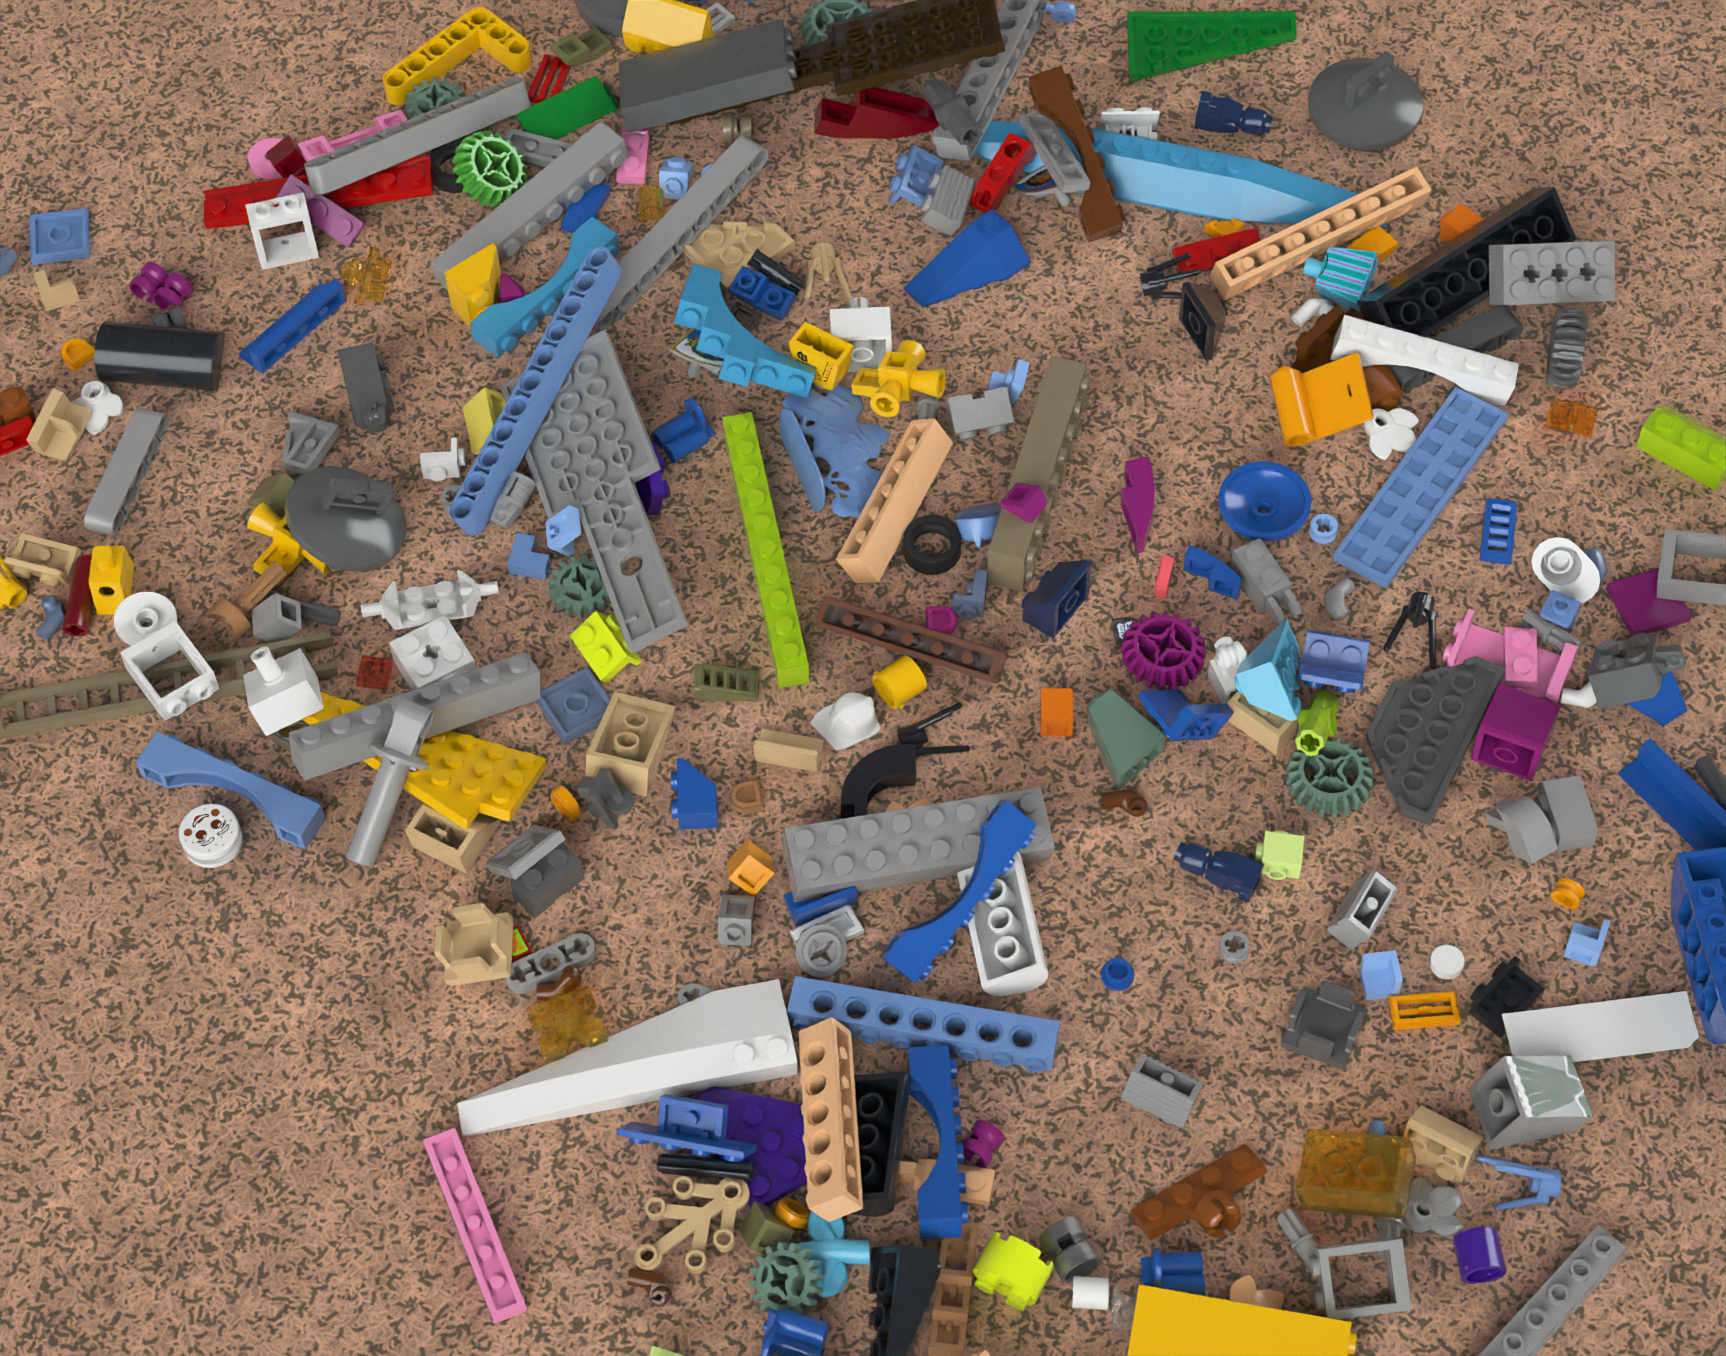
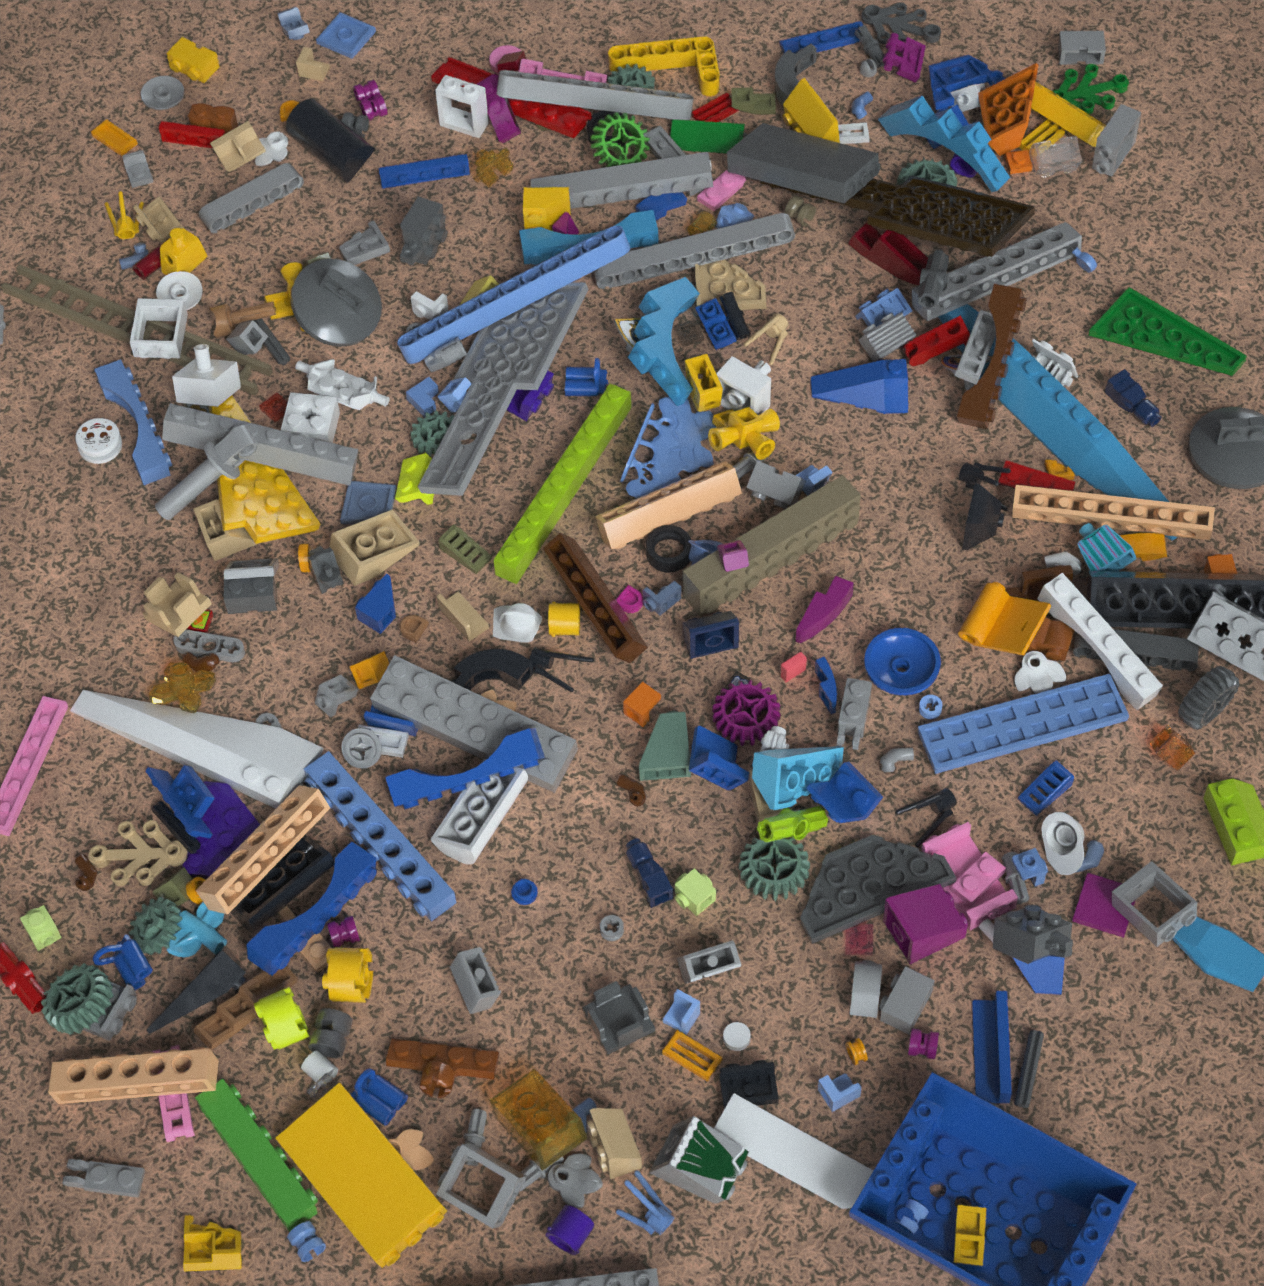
camera: 40 degrees right, 0 degrees up
none -> yellow brick [322,947,373,1003]
none -> clear pink slope [845,924,873,956]
none -> magenta wheel [908,1028,939,1060]

